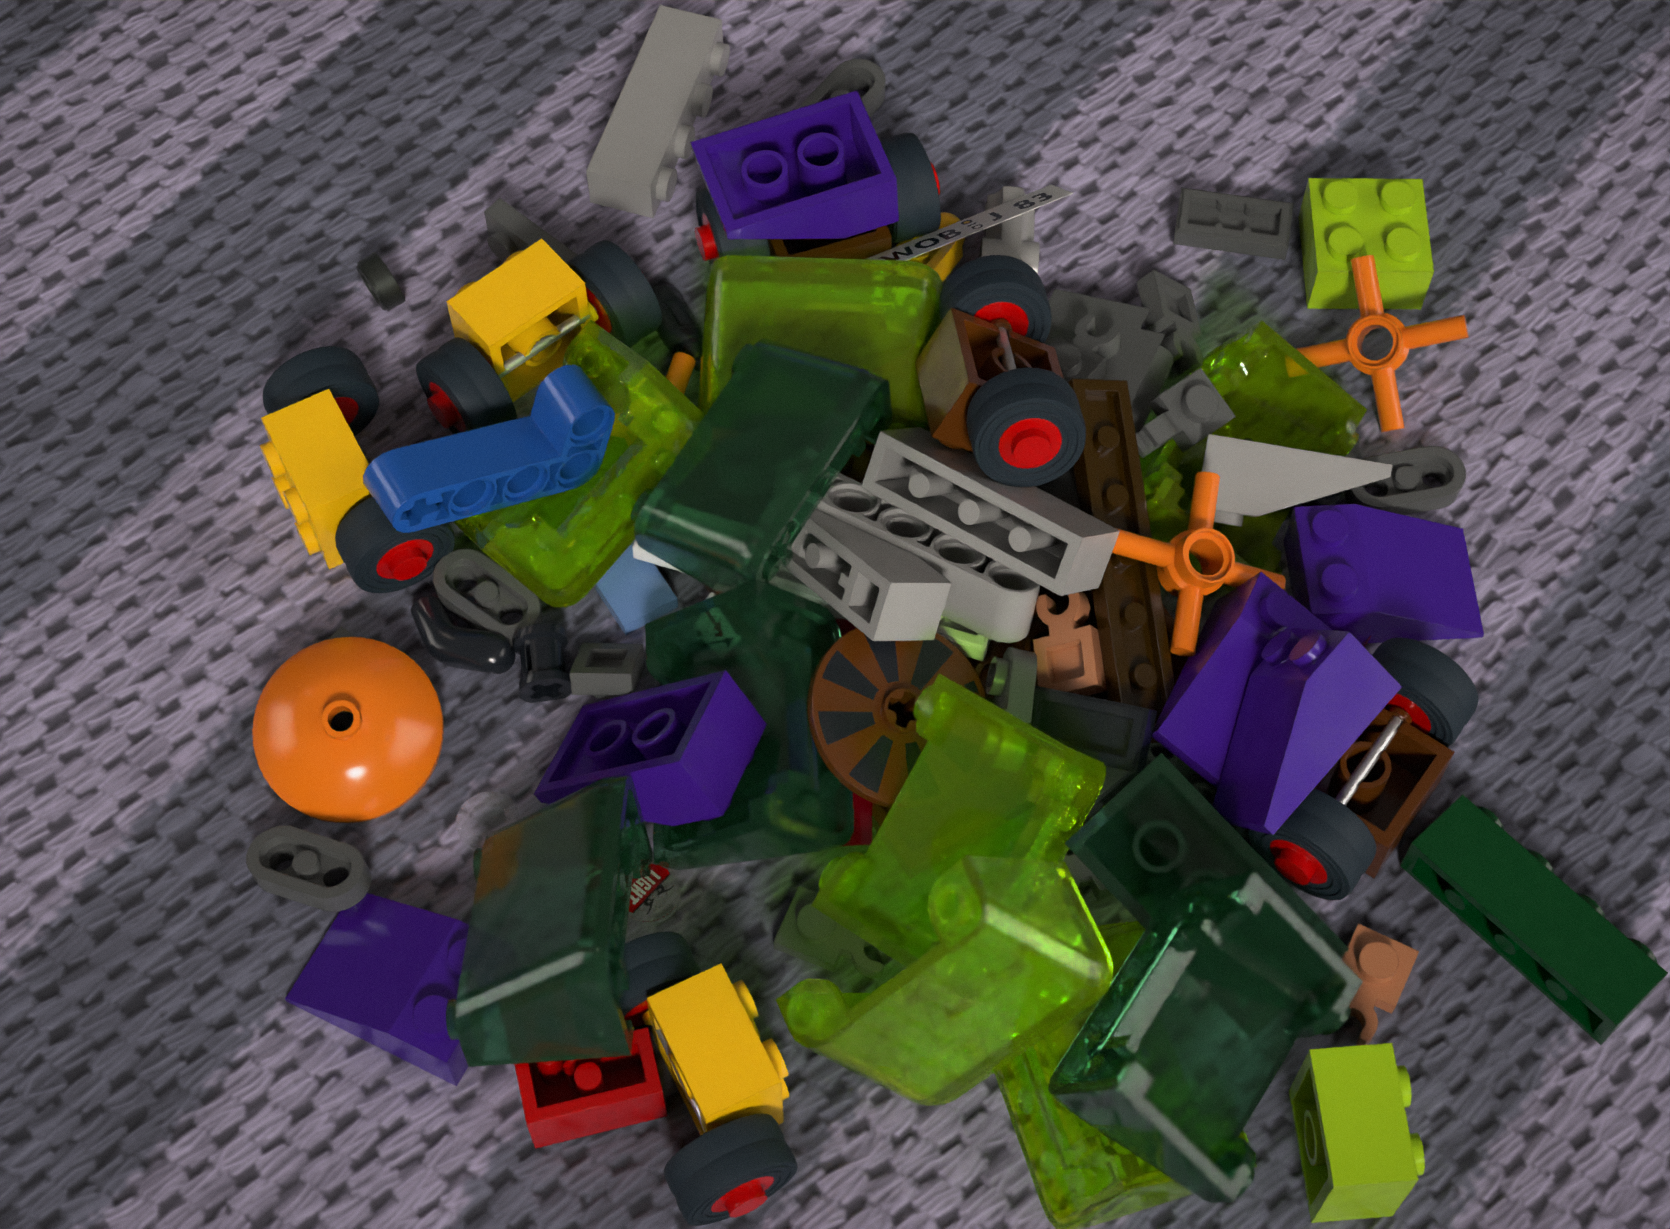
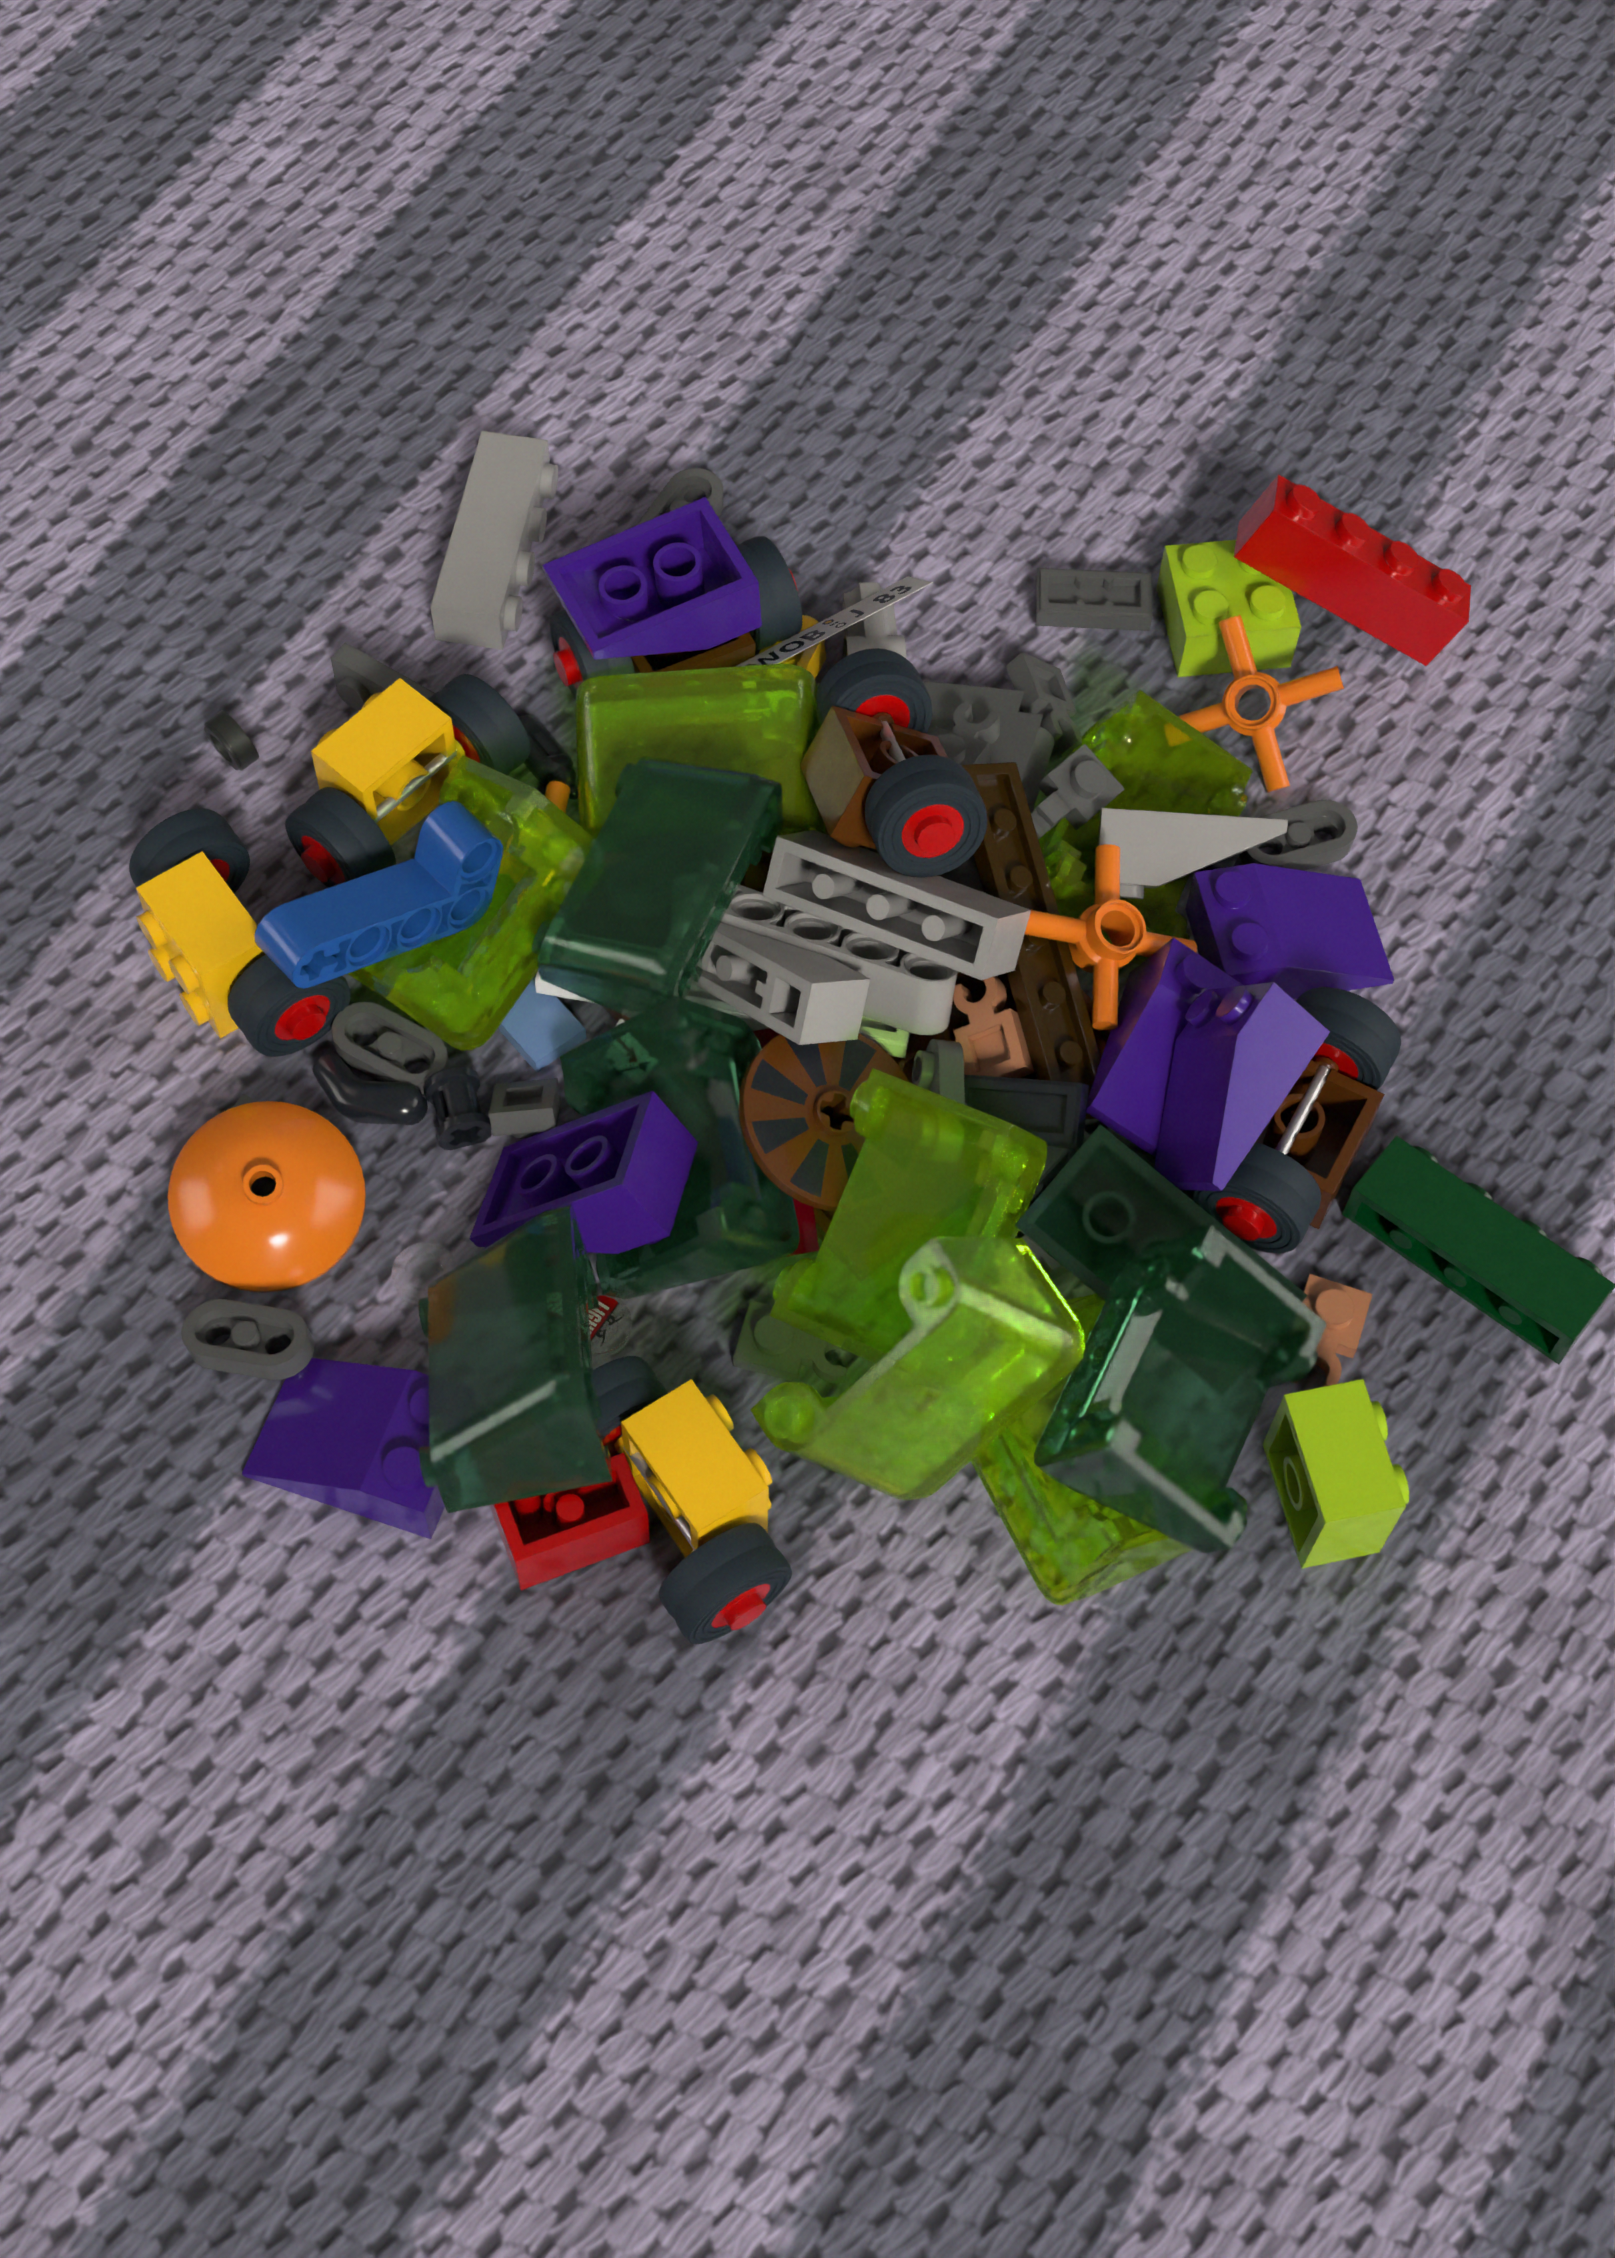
camera: 10 degrees left, 0 degrees up
none -> red brick [1234,474,1471,666]

